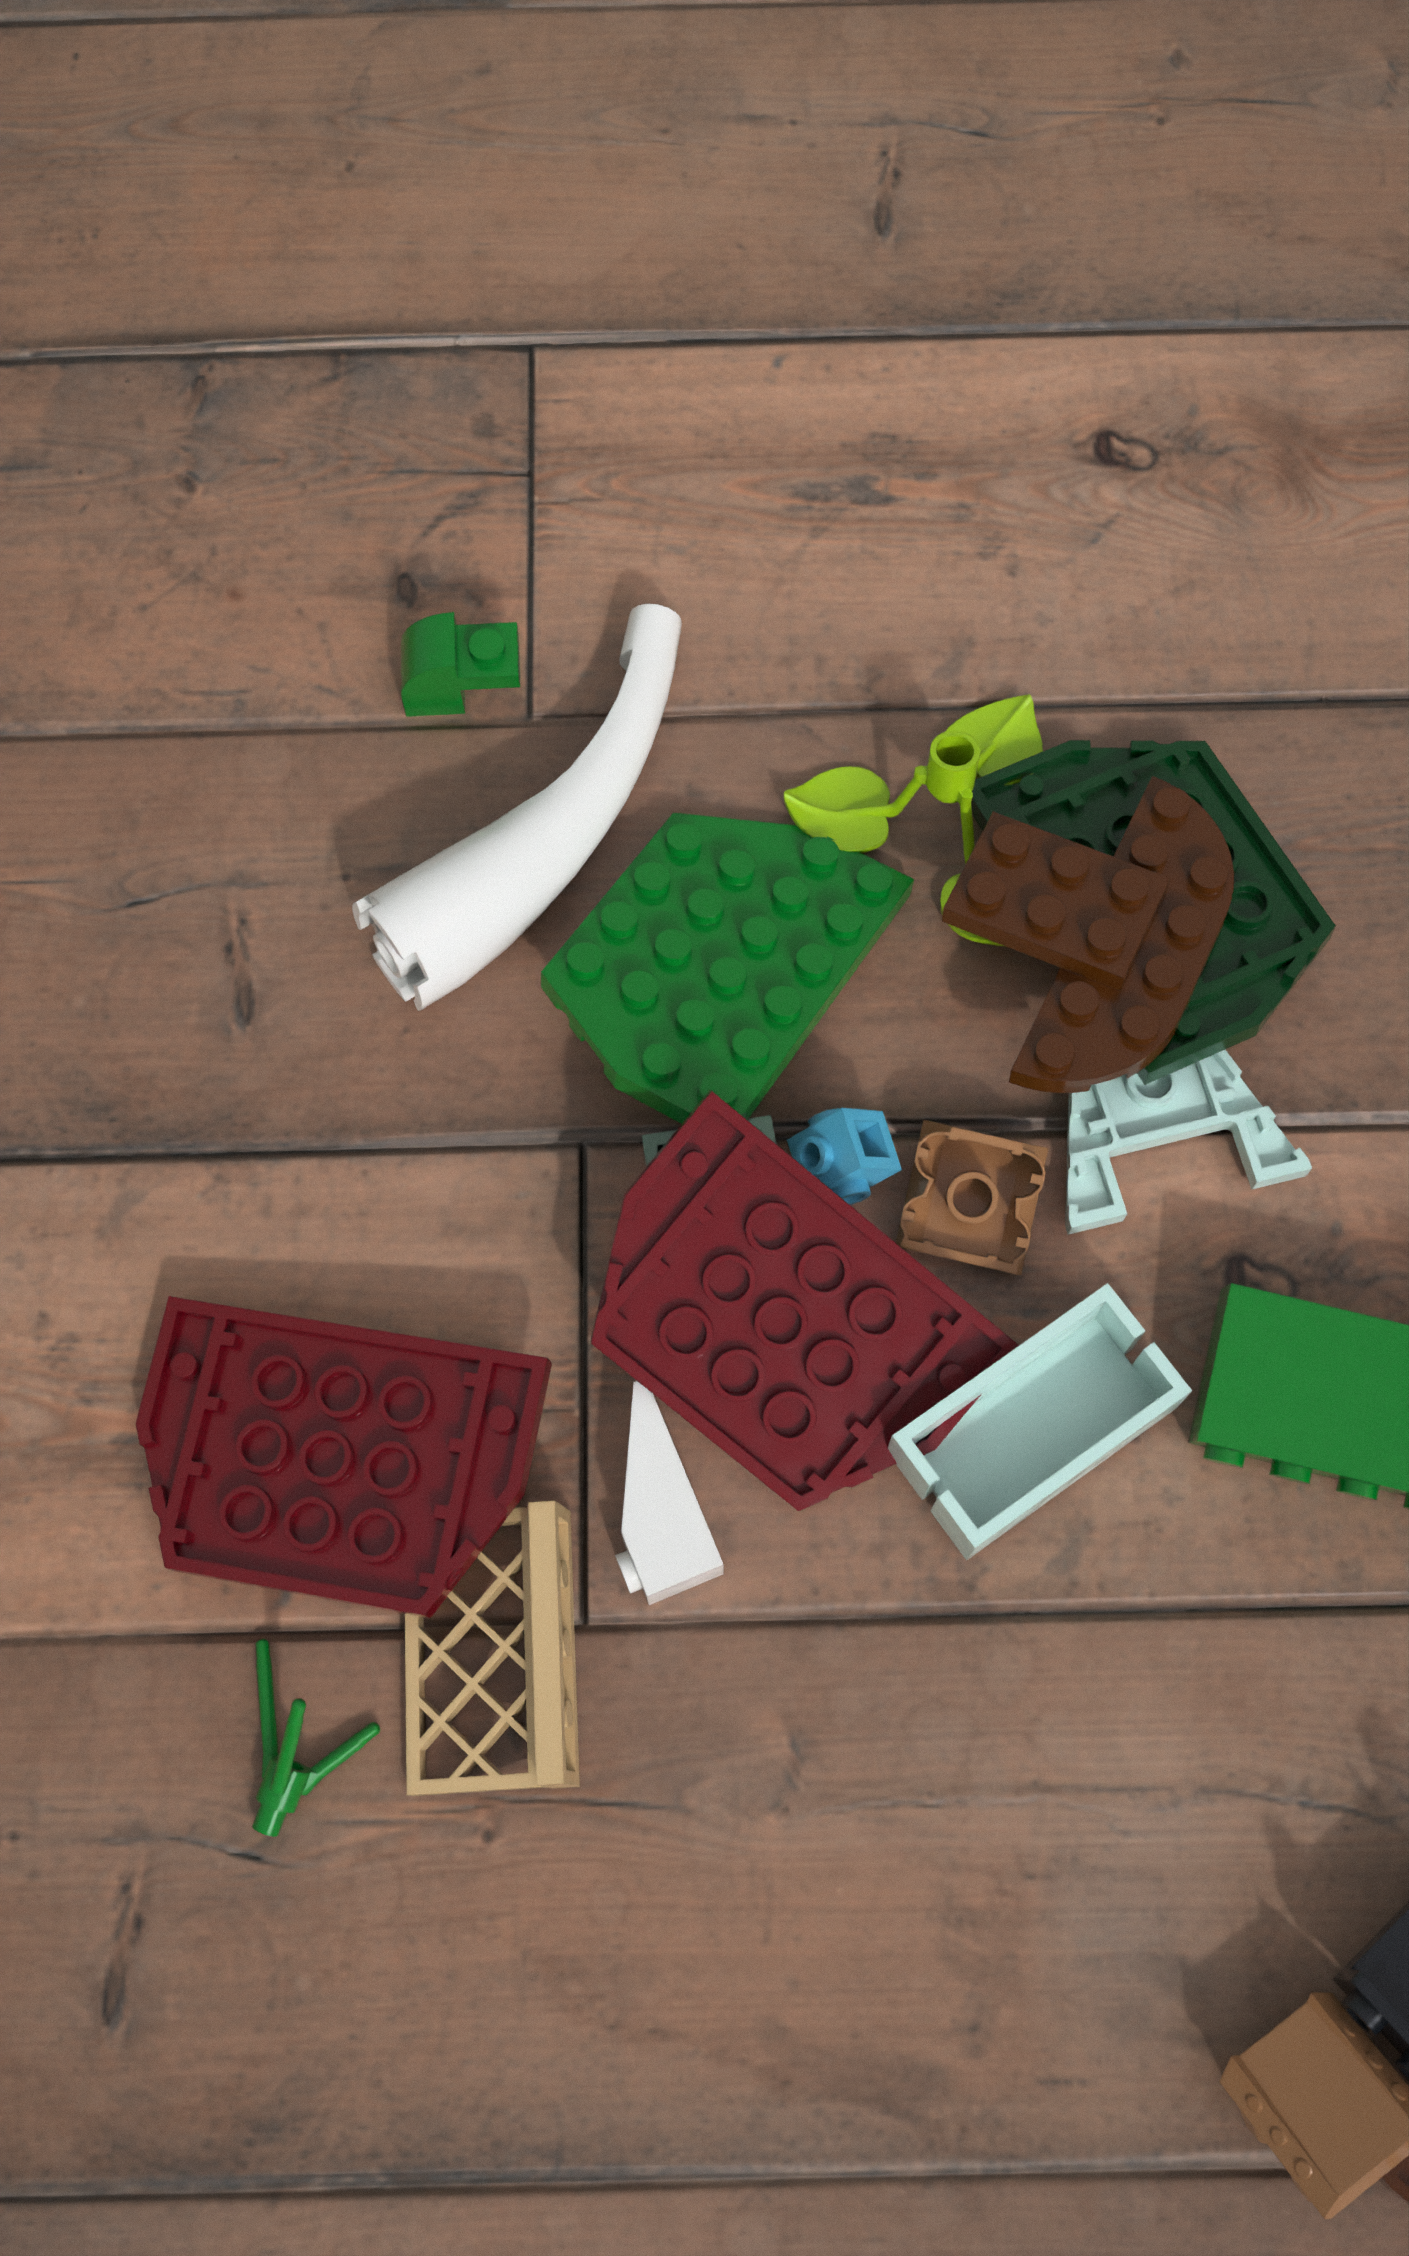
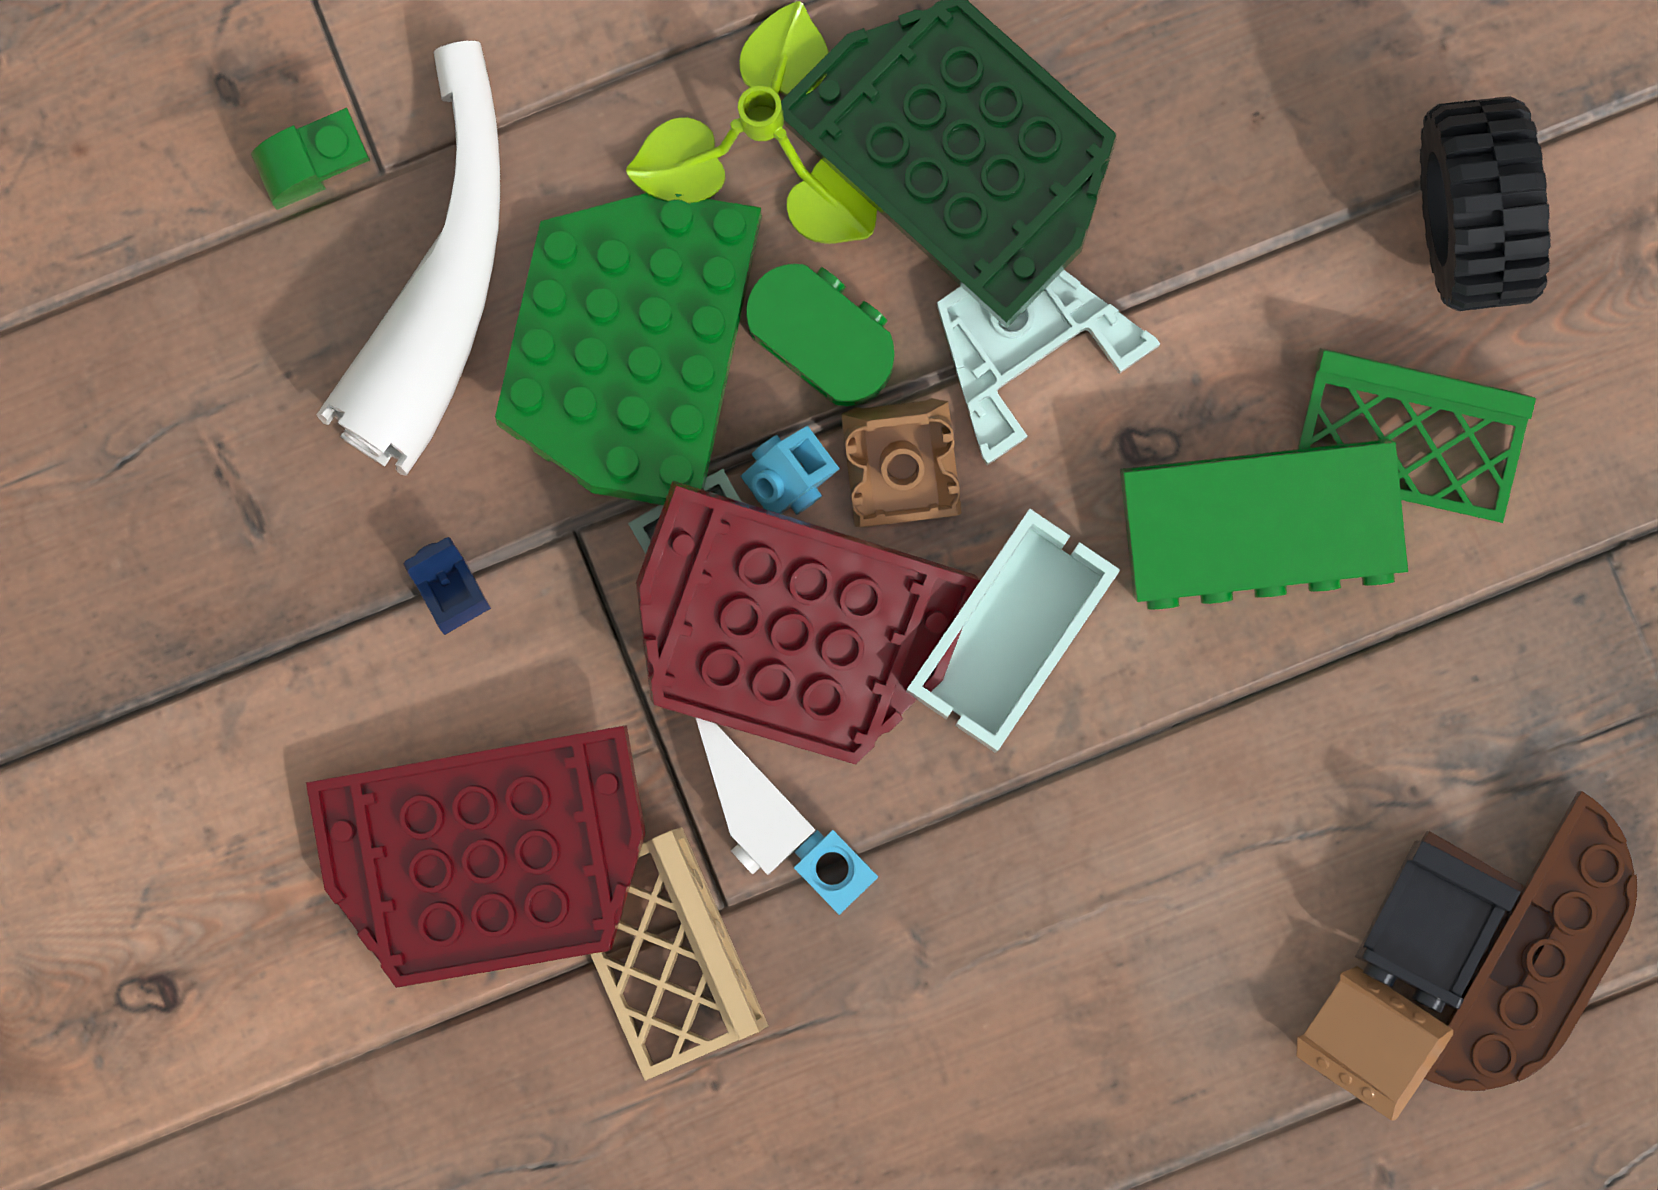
camera: 20 degrees left, 15 degrees up
green plant [252,1639,380,1837] -> none
reddish brown plate [942,776,1234,1093] -> none
none -> dark blue bracket [403,537,491,635]
none -> green brick [747,264,895,407]
none -> medium azure brick [794,830,878,915]

